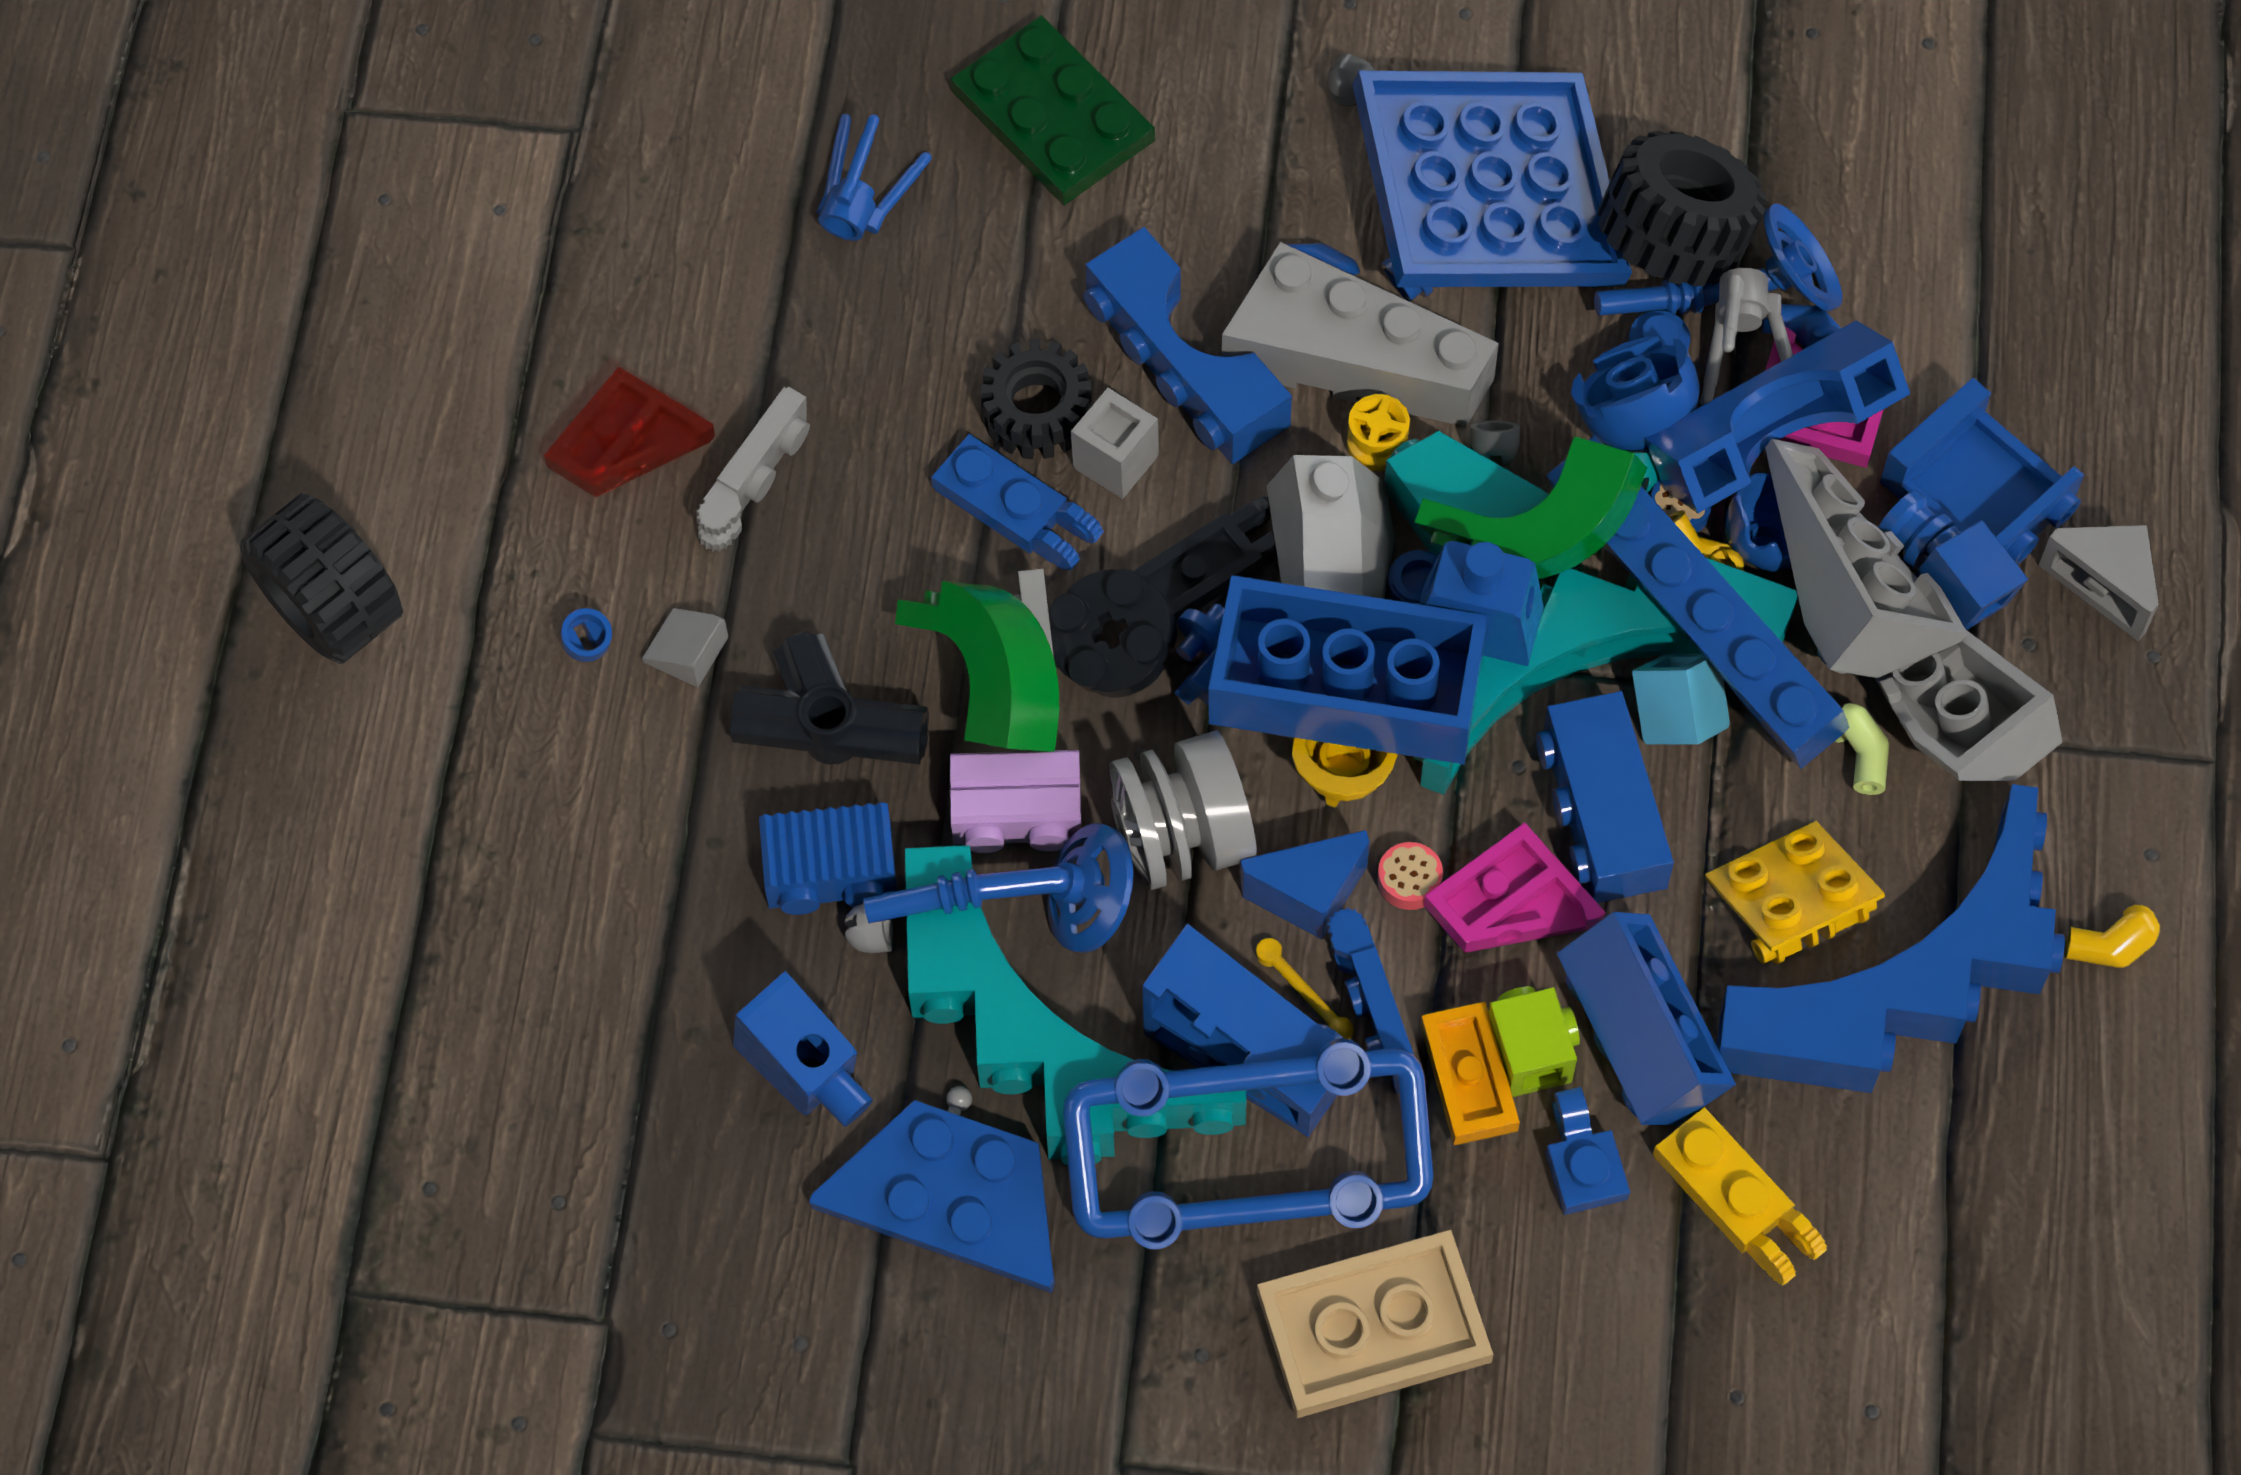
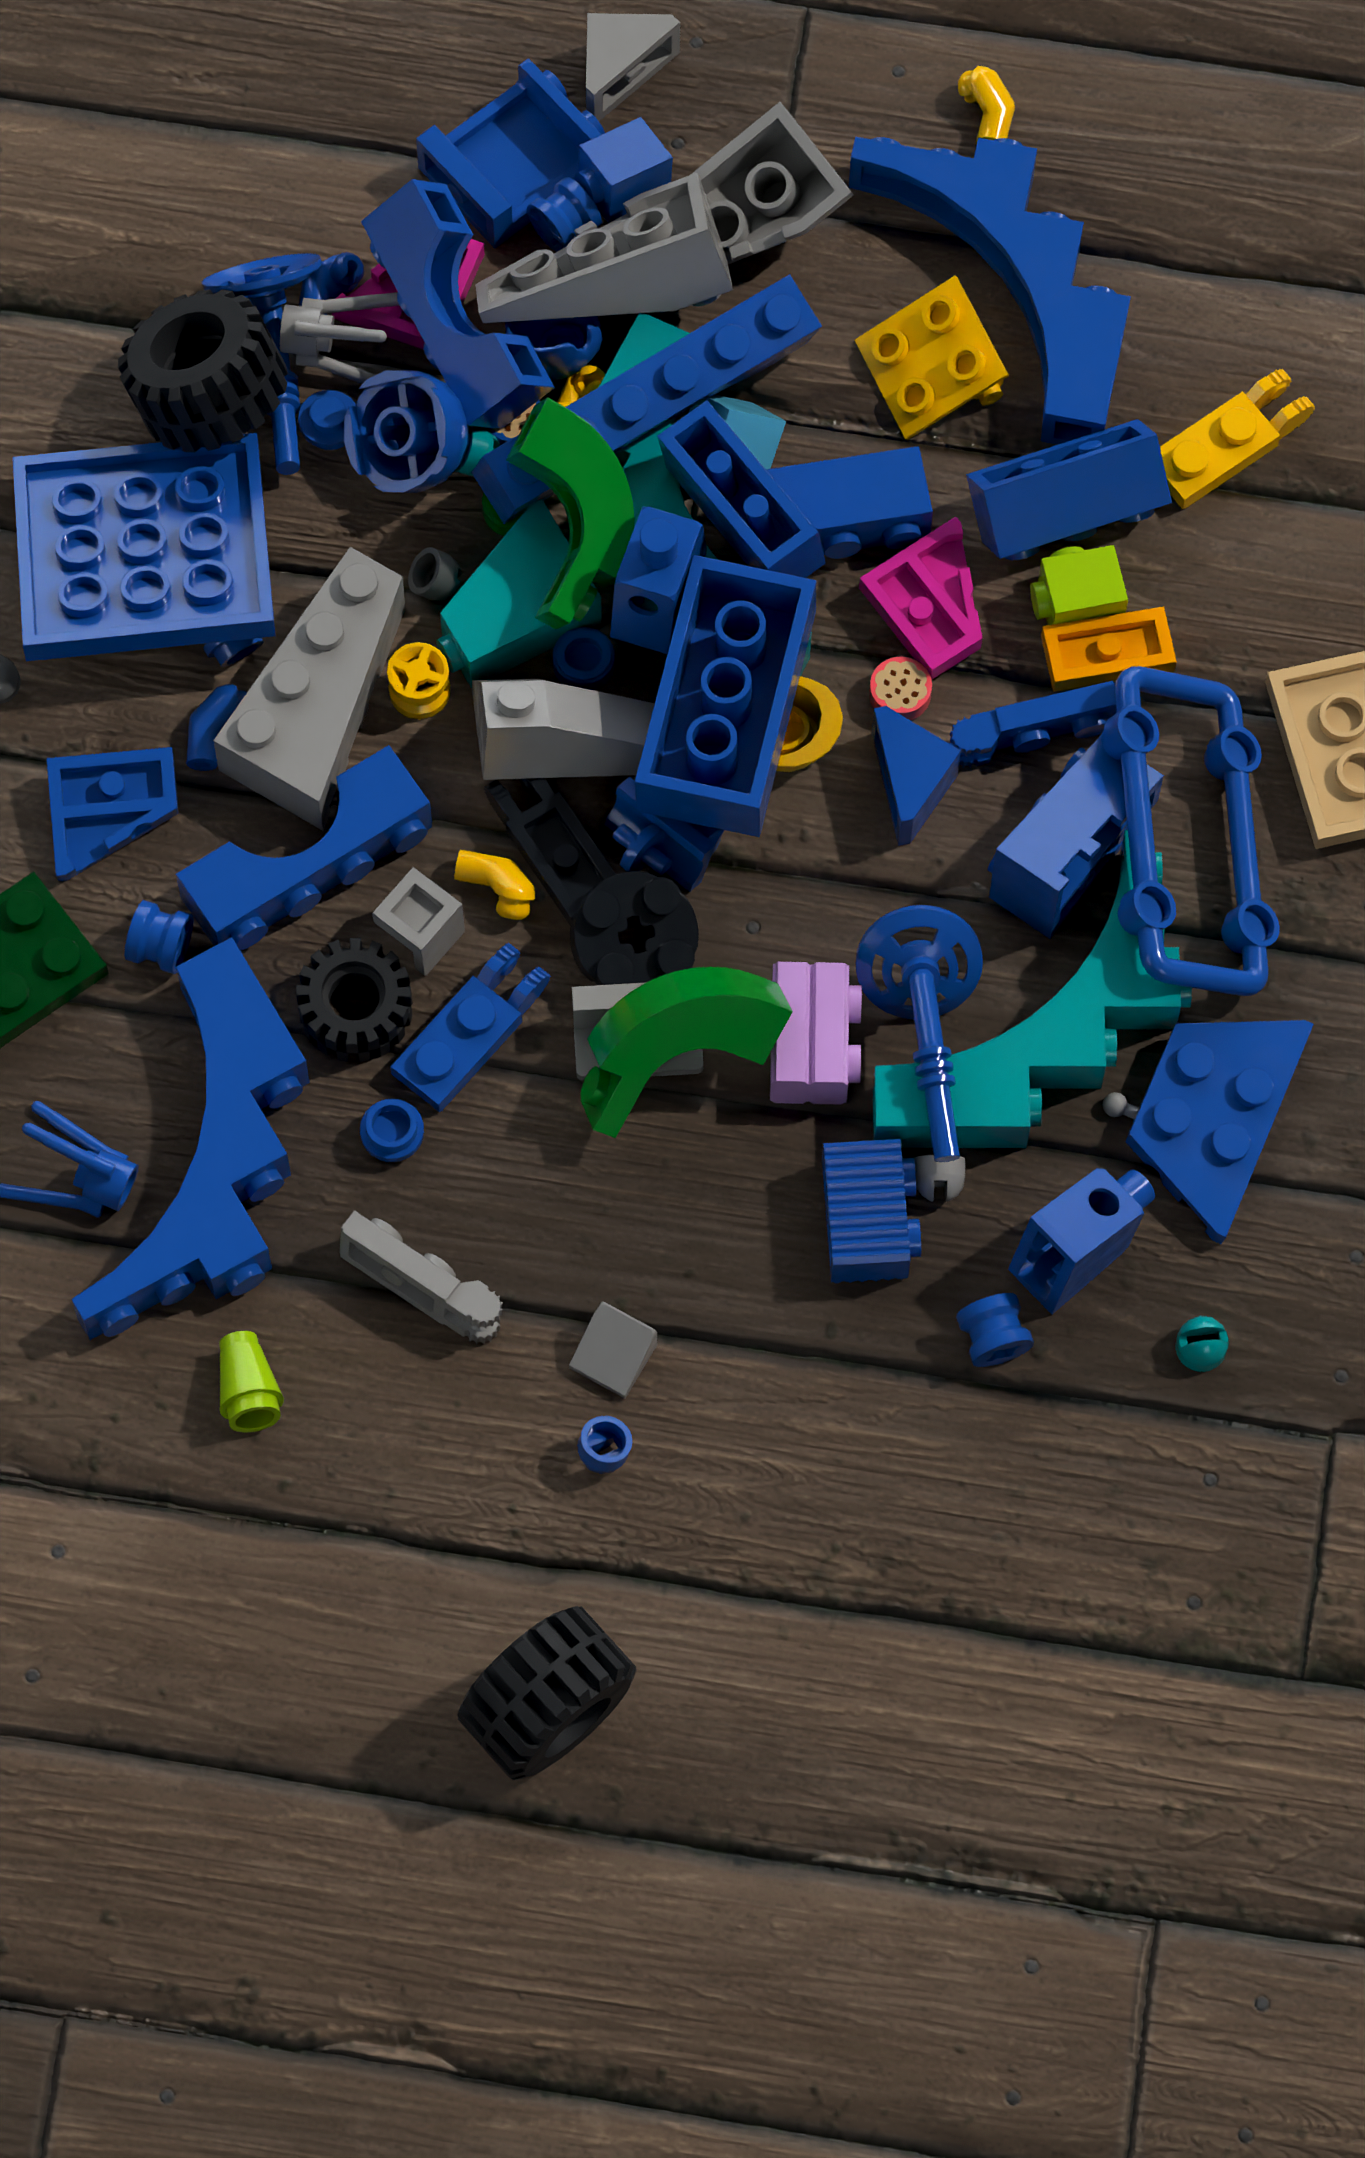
camera: 90 degrees left, 5 degrees up
clear red wing [544,366,715,497] -> none
black piece [730,631,929,765] -> none
light grey wheel [1109,730,1257,891] -> none
yellow hinge [1256,938,1354,1039] -> none
blue plate [1545,1087,1631,1215] -> none
yellowish green arm [1835,703,1889,795] -> none
none -> blue wing [47,747,179,881]
none -> blue arch [71,937,310,1340]
none -> blue wheel [124,900,194,974]
none -> lime cone [219,1331,284,1432]
none -> blue plate [360,1099,424,1162]
none -> yellow arm [454,849,535,920]
none -> blue brick [657,400,826,578]
none -> blue wheel [956,1293,1034,1367]
none -> teal hinge [1175,1315,1229,1372]

